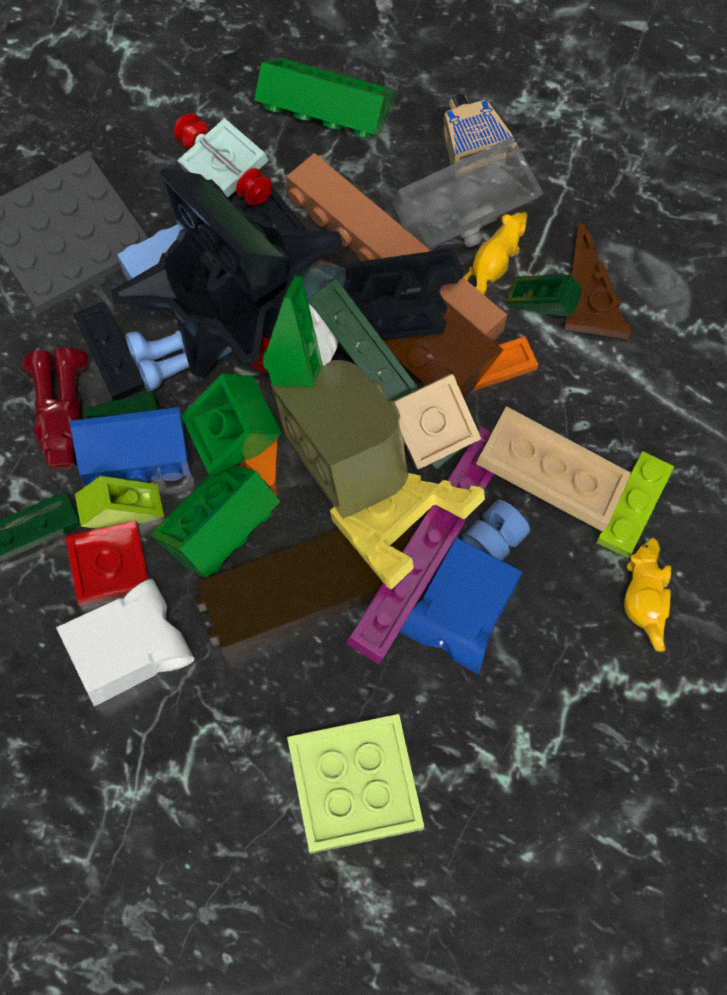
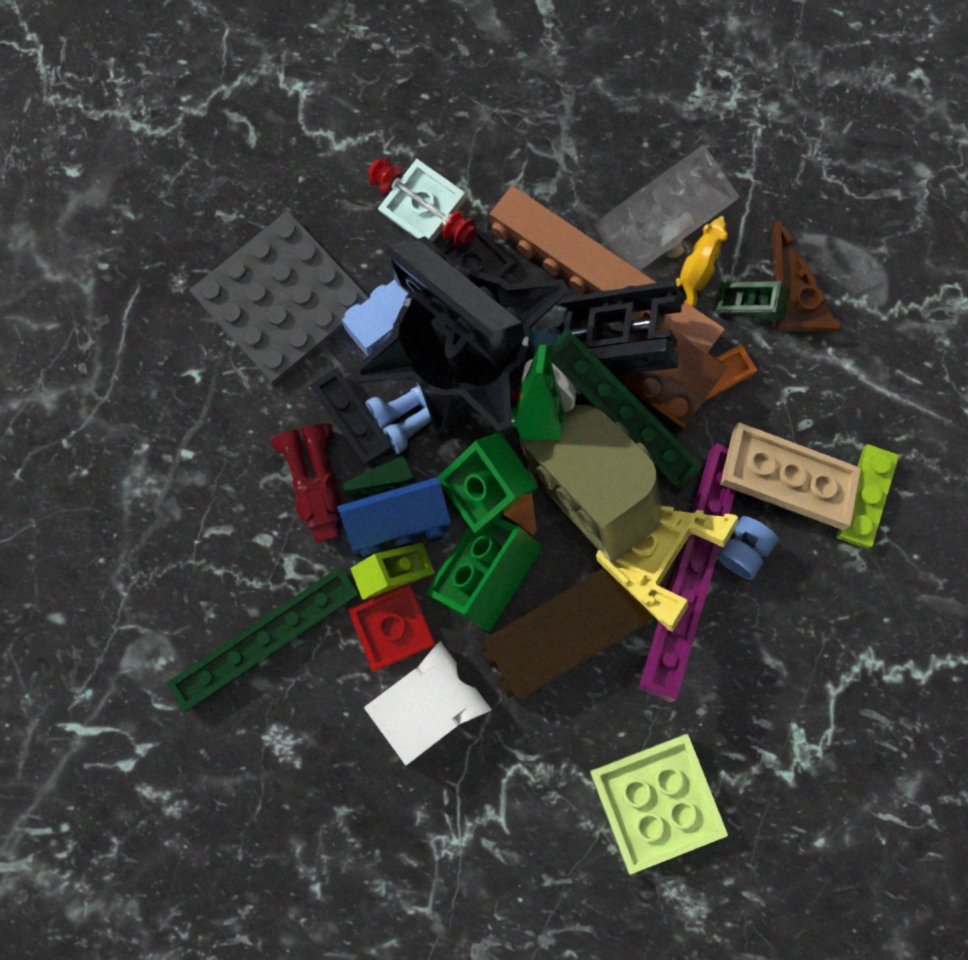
camera: 10 degrees left, 10 degrees up
green slope [254,57,397,138] -> none
tan plate [394,374,481,469] -> none
blue piece [399,538,522,675] -> none
torso [443,94,513,173] -> none
yellow animal [624,538,671,652] -> none

